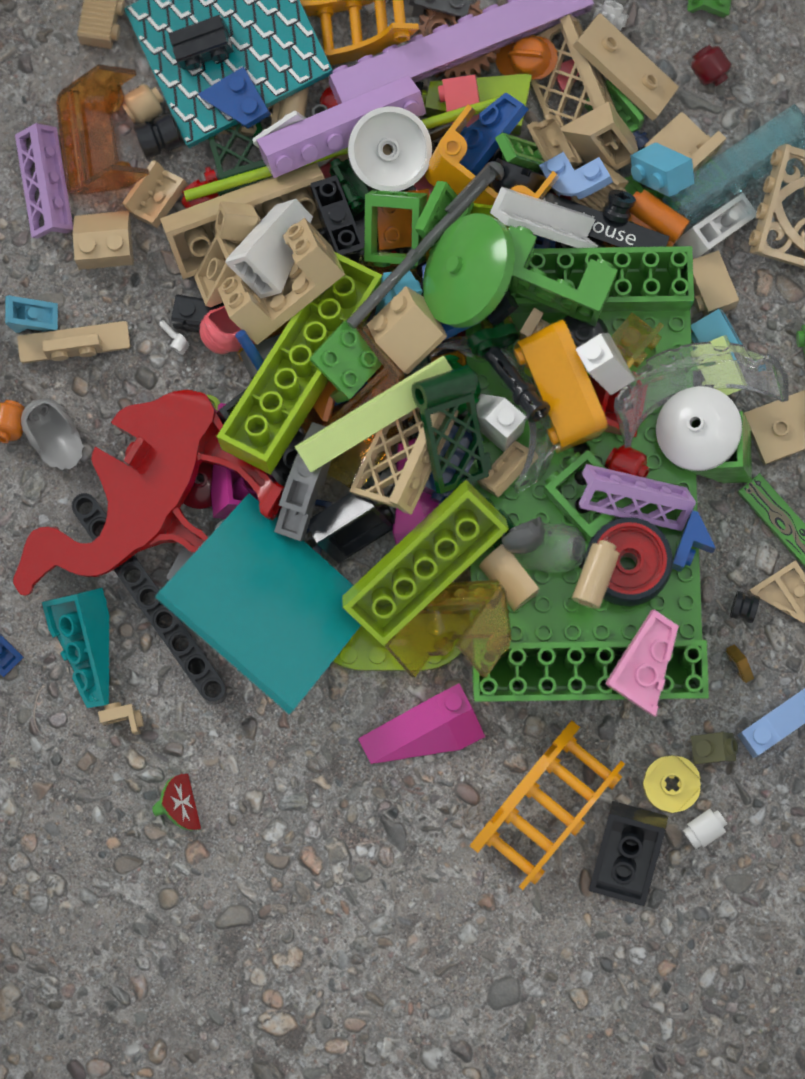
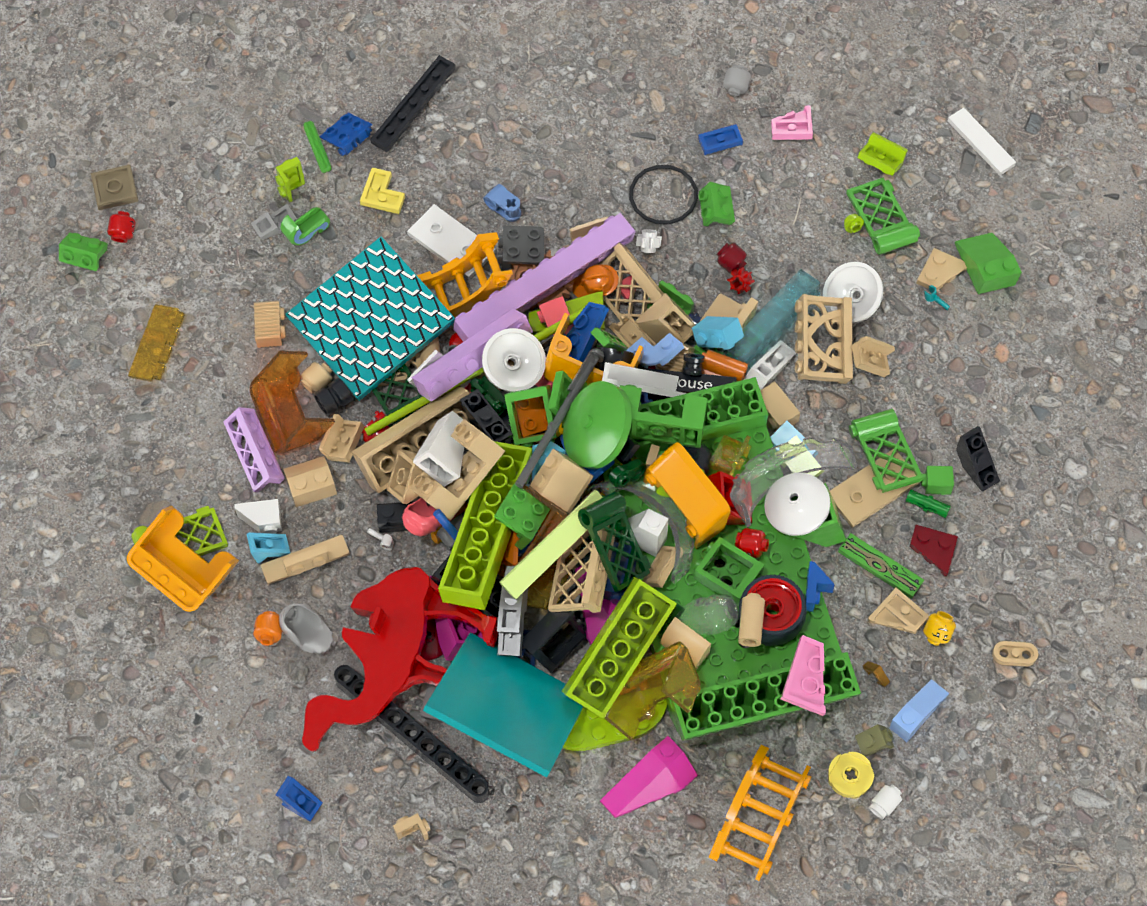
camera: 15 degrees left, 15 degrees down
teal wedge [42,587,109,708] -> none
red shield [152,774,201,831] -> none
black brick [169,15,234,71] -> none
blue wing [199,66,271,129] -> none
tan brick [215,201,260,244] -> none
black pin [484,346,550,423] -> none
dark grey hair [501,516,545,554] -> none
tan plate [573,13,679,121] -> none
white slope [576,333,635,395] -> none
lavender fence [579,464,696,531] -> none
black slope [589,801,668,907] -> none
black wheel [730,591,760,624] -> none
none -> white slope [234,499,282,534]
none -> red gear [727,267,755,294]

